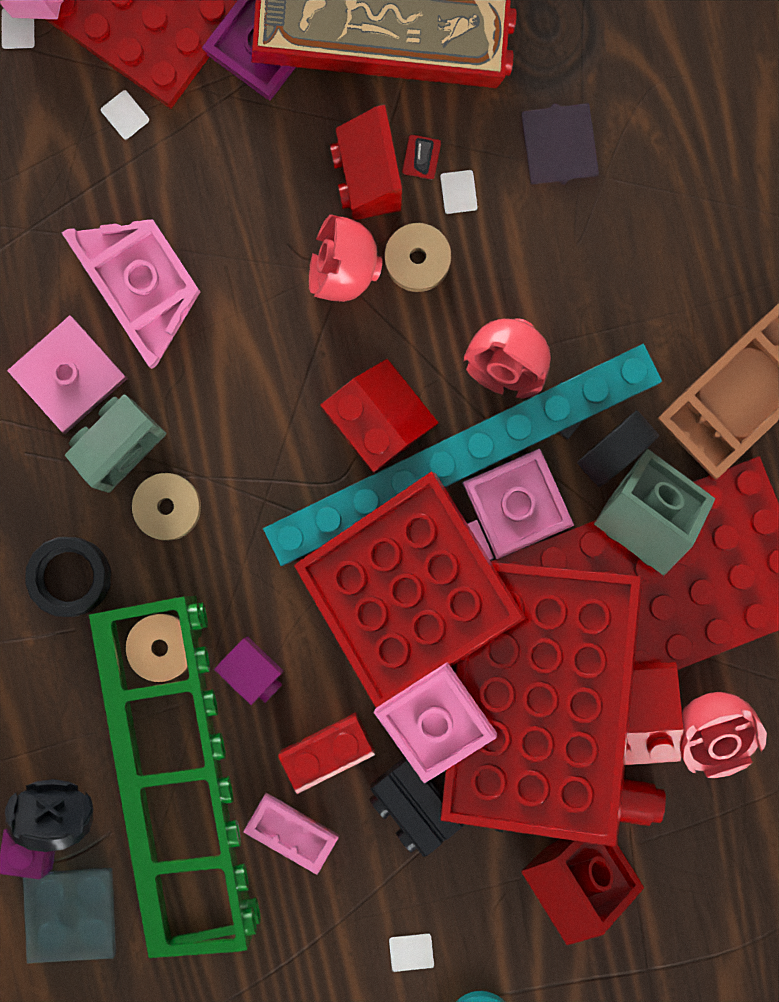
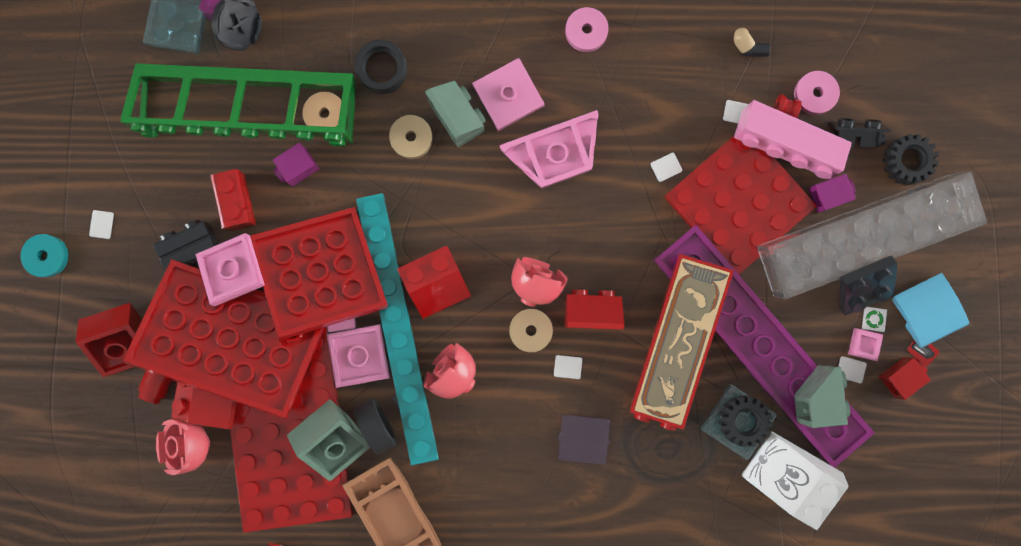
camera: 105 degrees right, 0 degrees up
bright pink plate [244,793,339,875] -> none
sticker [402,135,441,180] -> none

